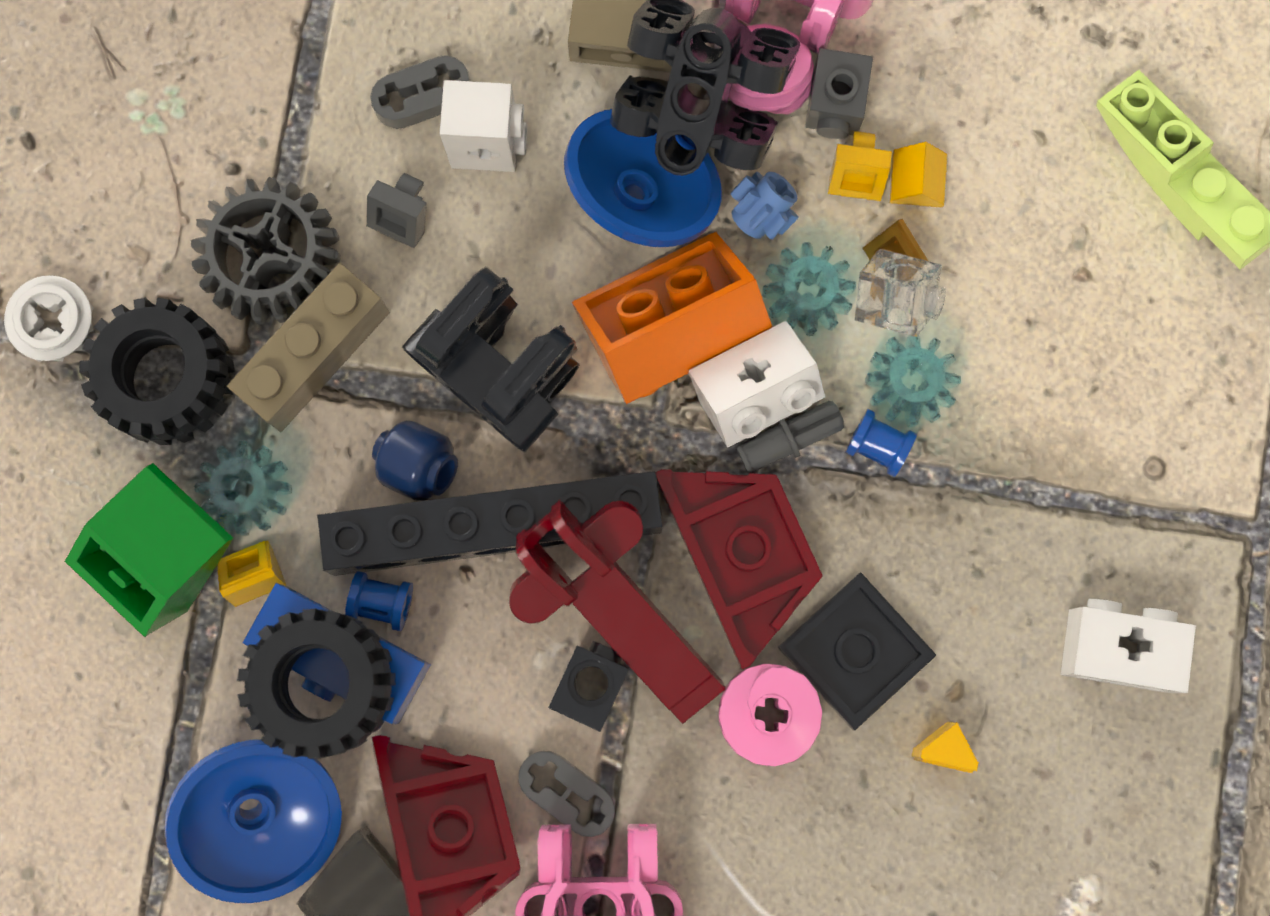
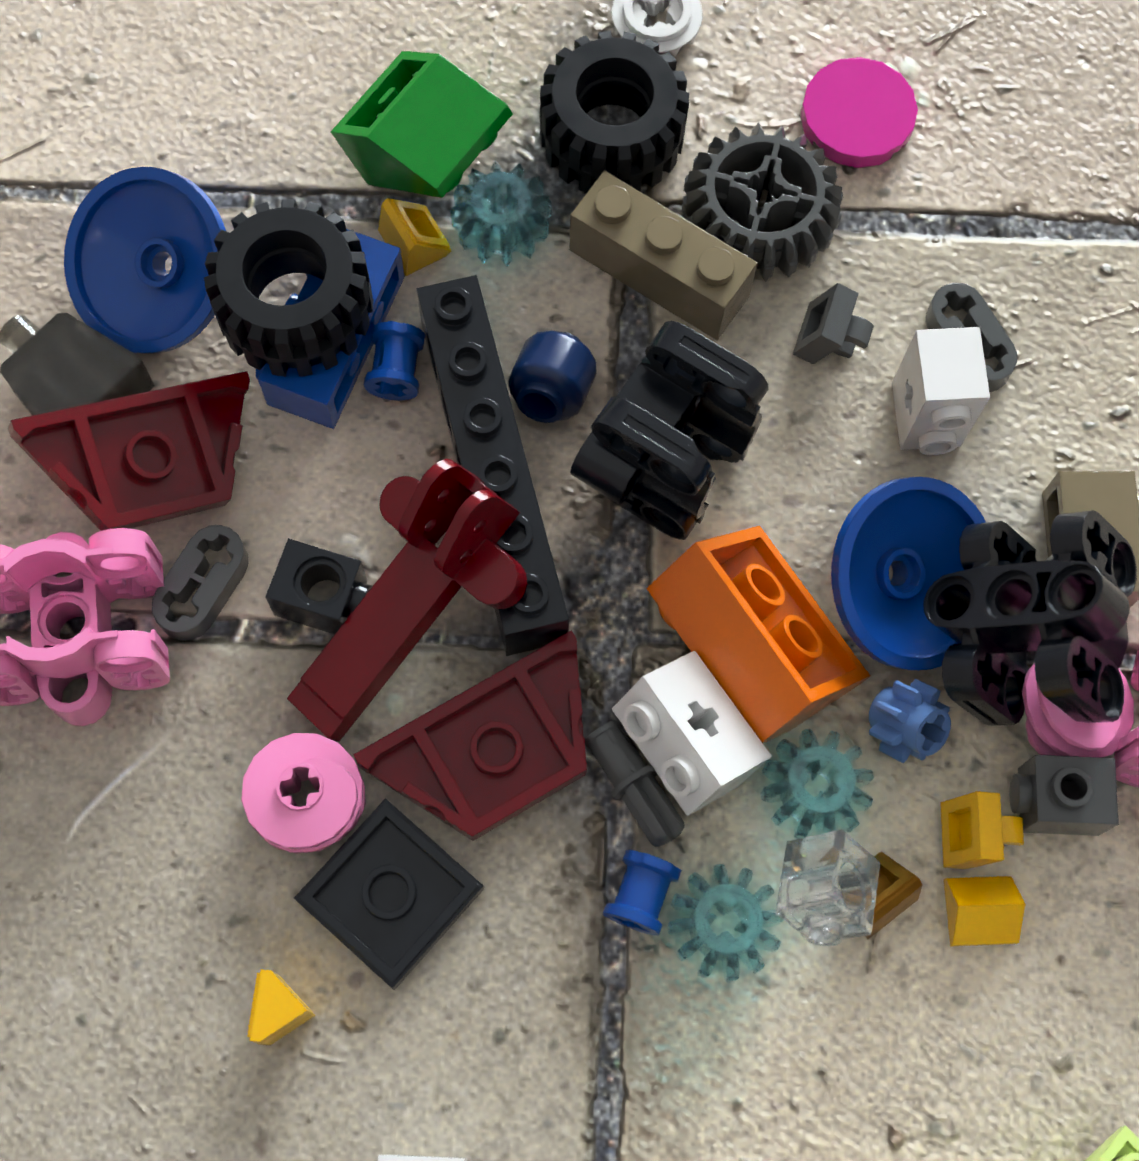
camera: 80 degrees right, 10 degrees down
none -> dark pink tile [800,57,918,168]

